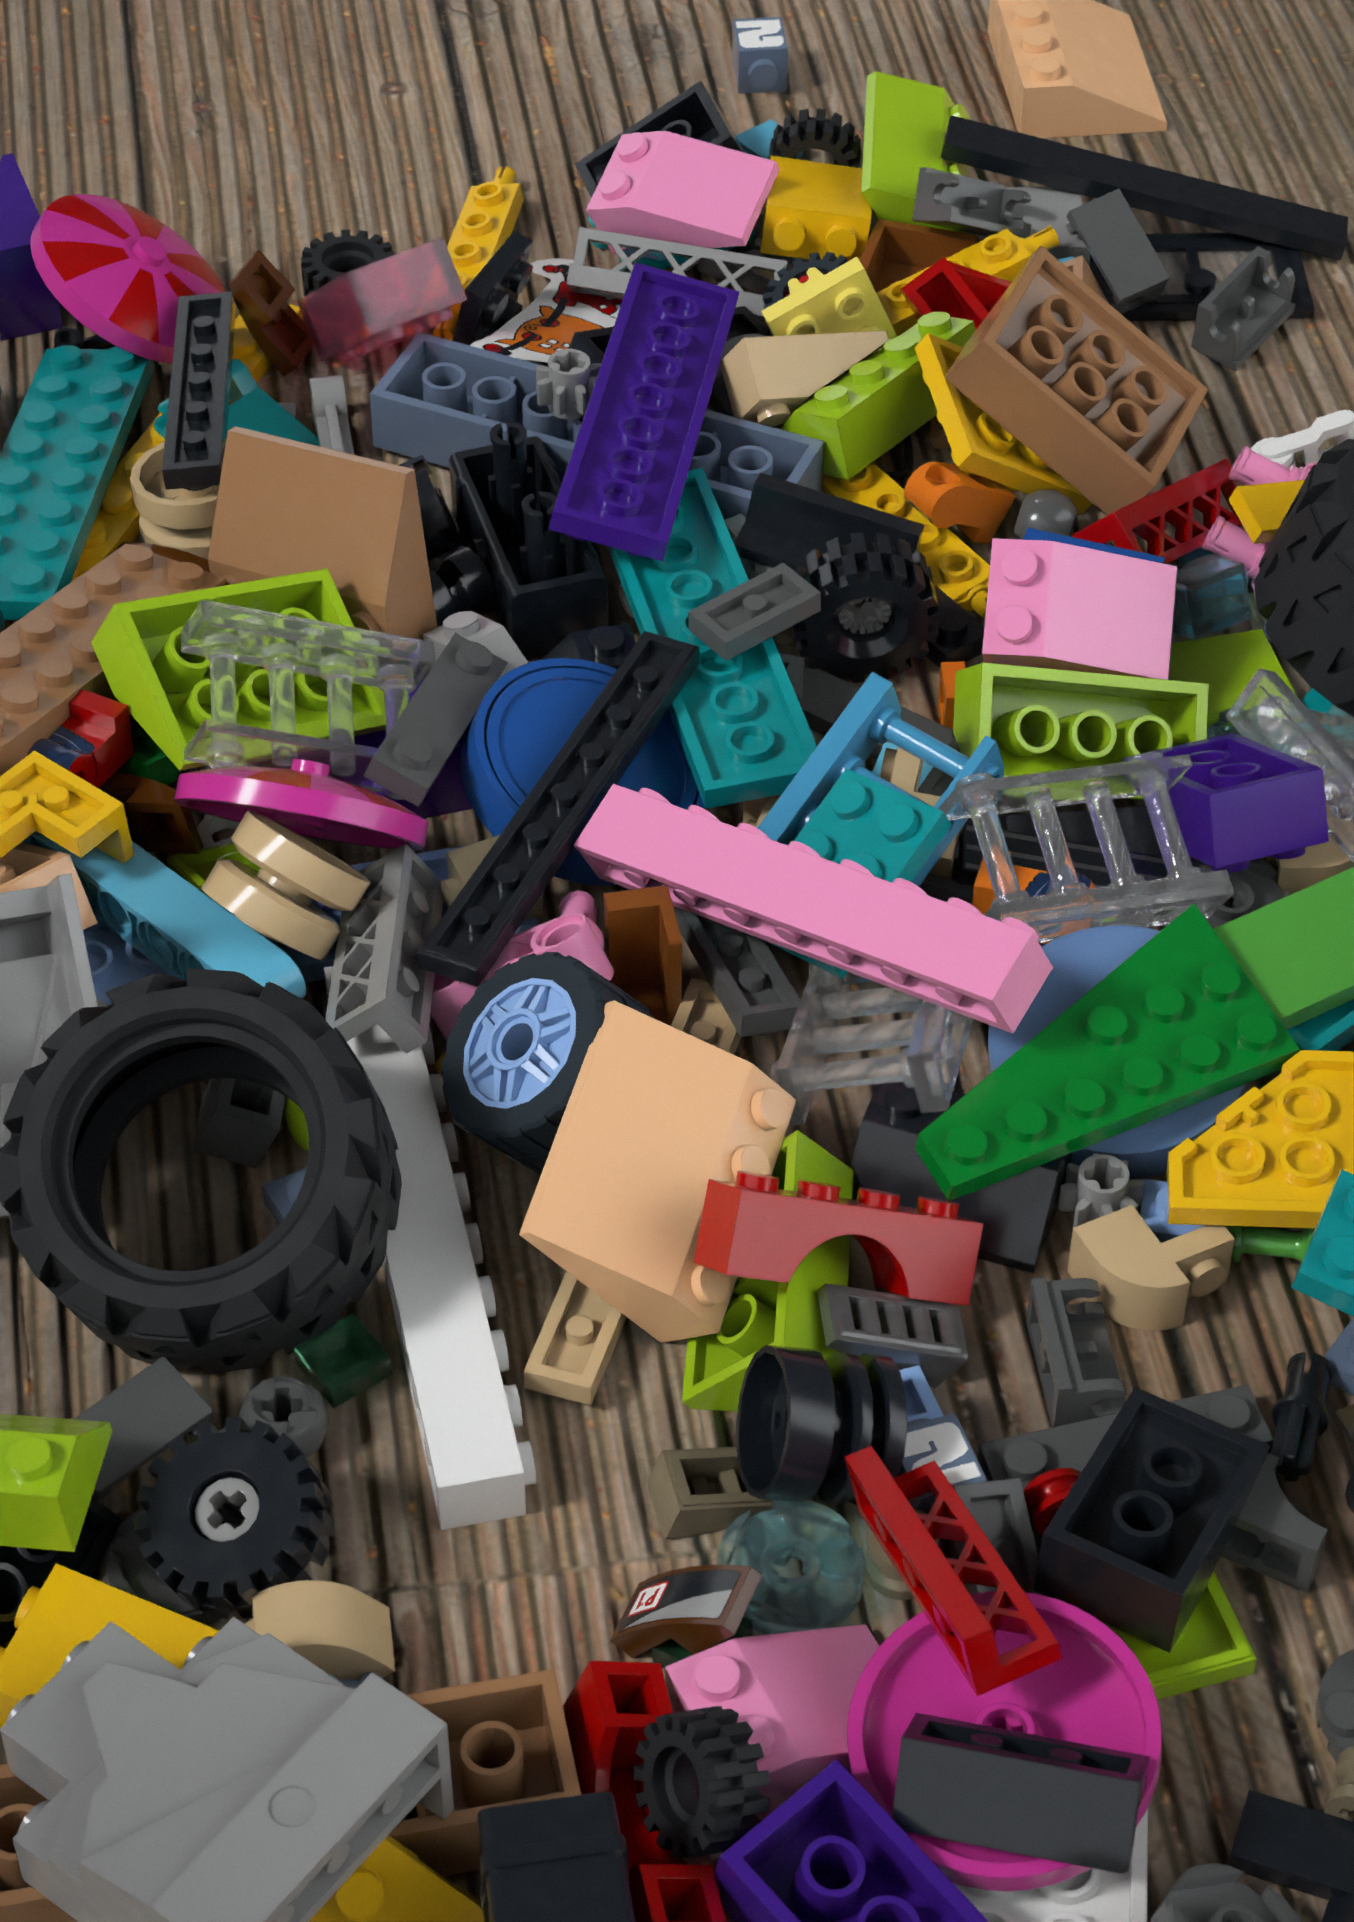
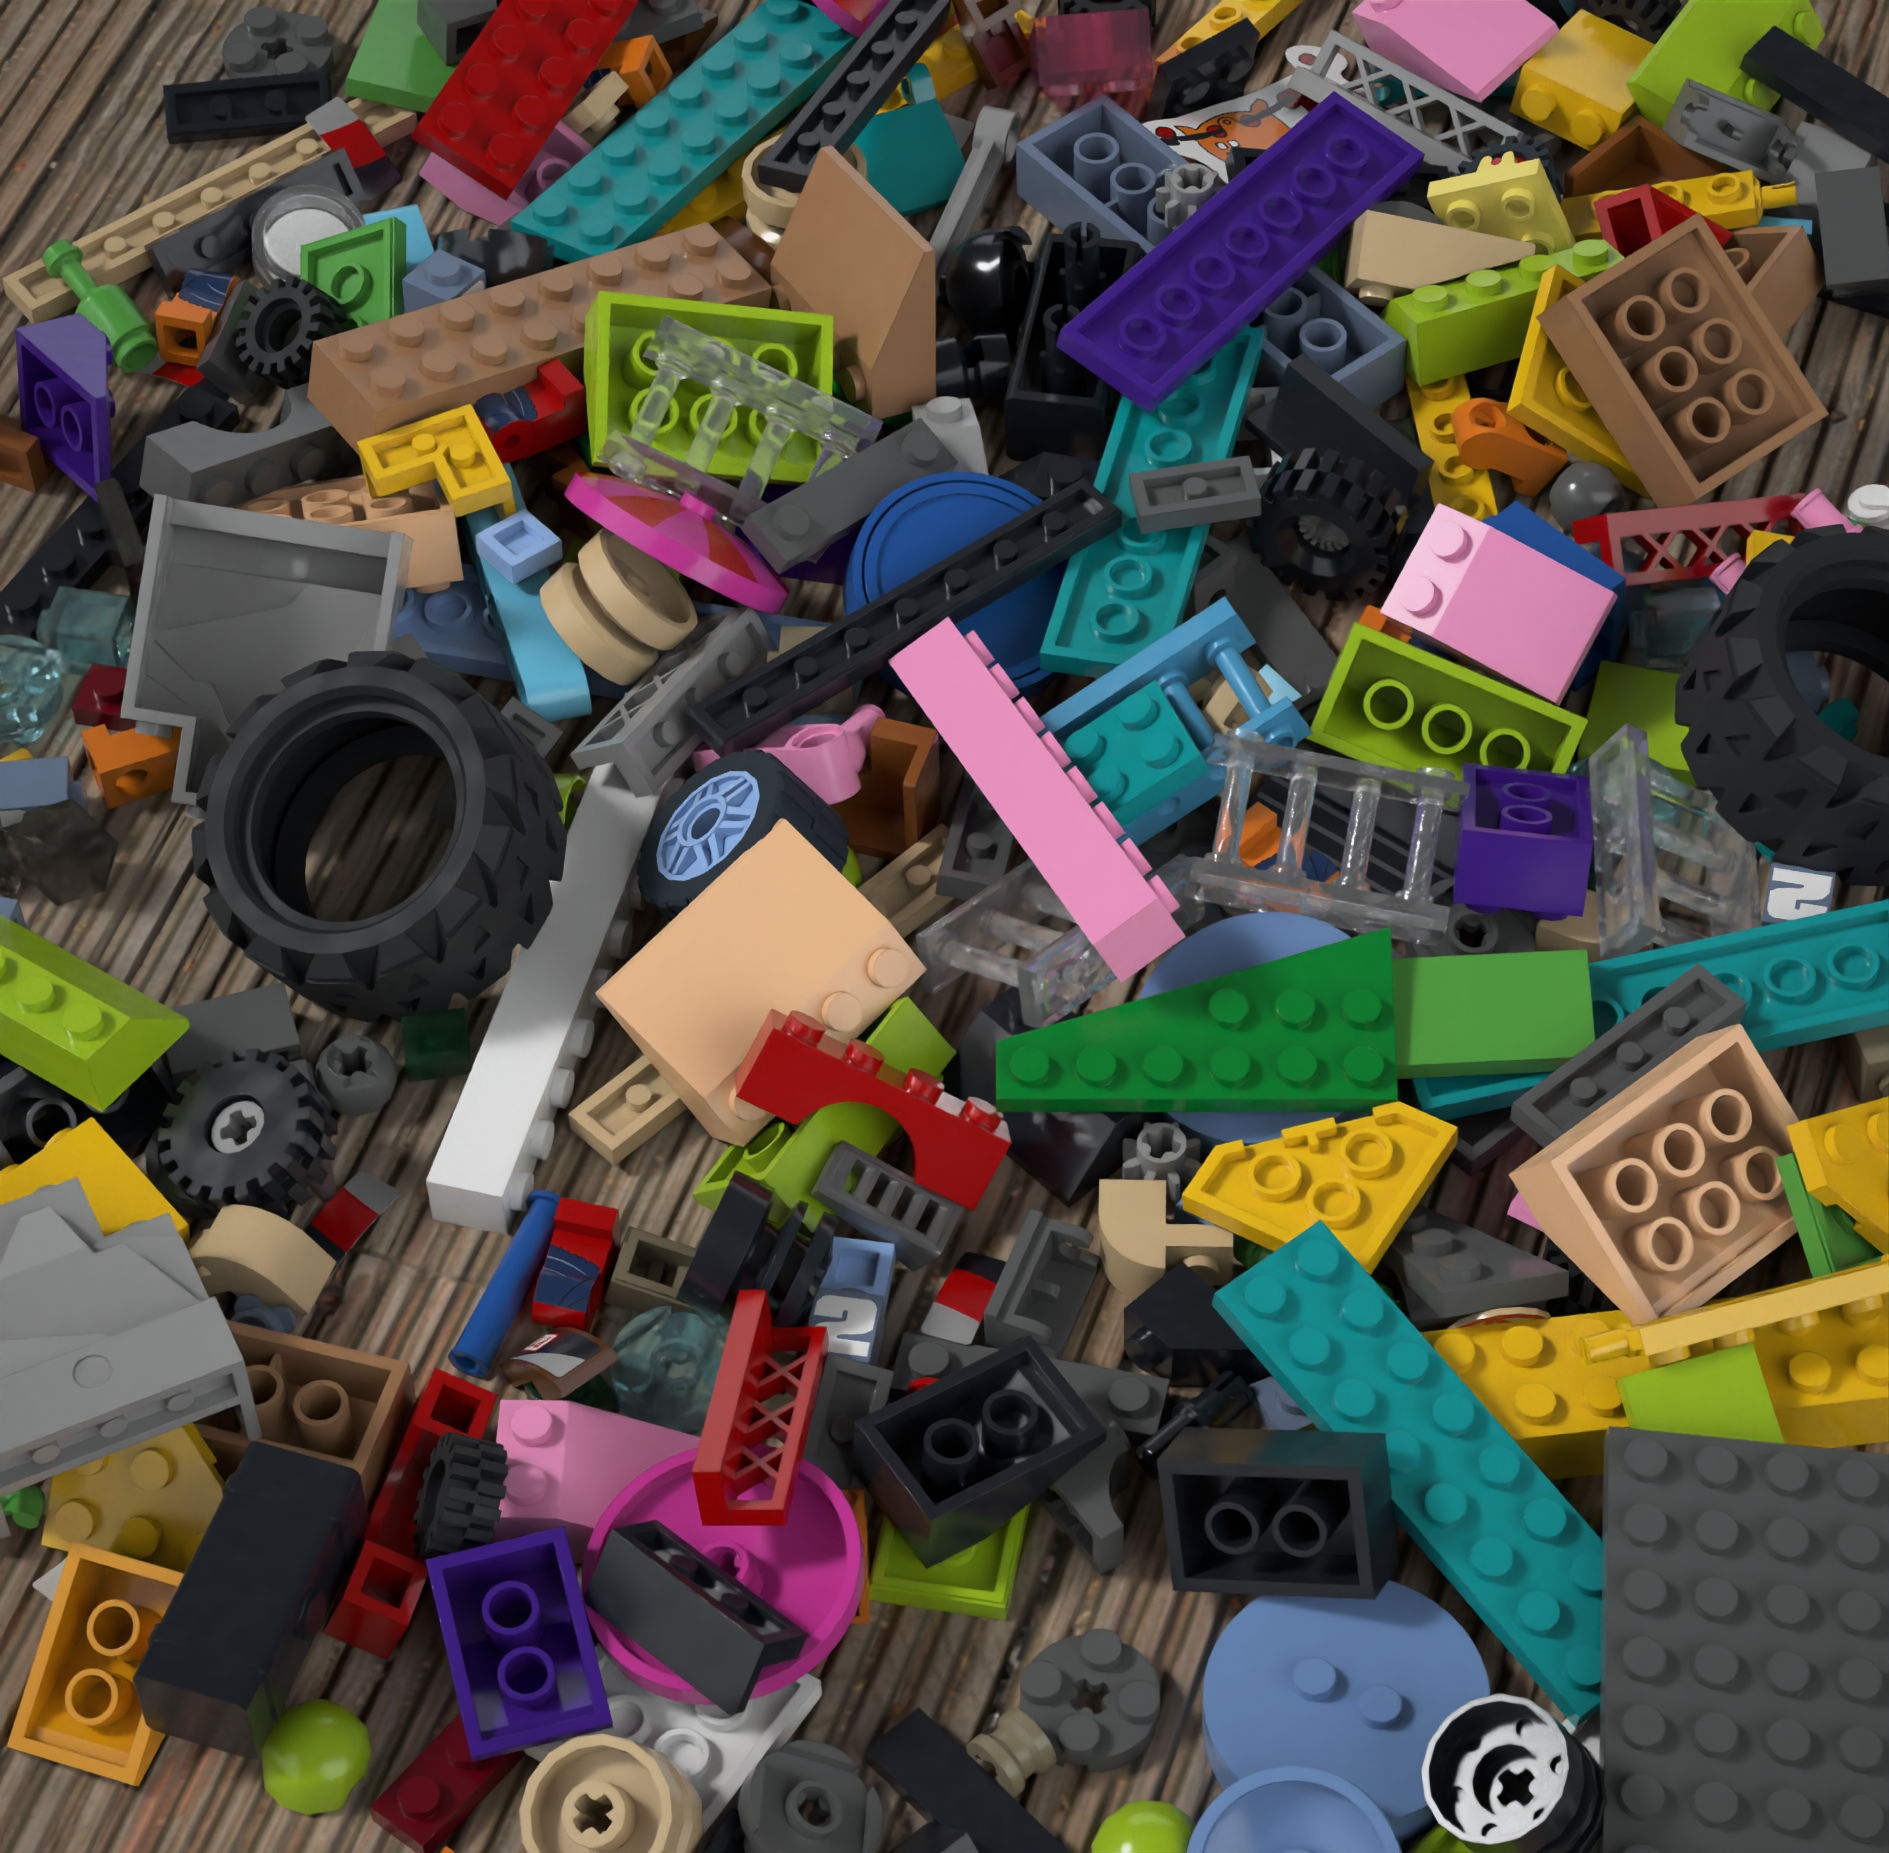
camera: 30 degrees right, 5 degrees up
none -> sticker [303,1171,401,1278]
none -> blue pin [448,1190,560,1378]
none -> light blue plate [475,508,563,585]
none -> red leg [532,1197,621,1333]
none -> sticker [921,1252,1006,1345]
none -> black slope [1124,1261,1272,1387]

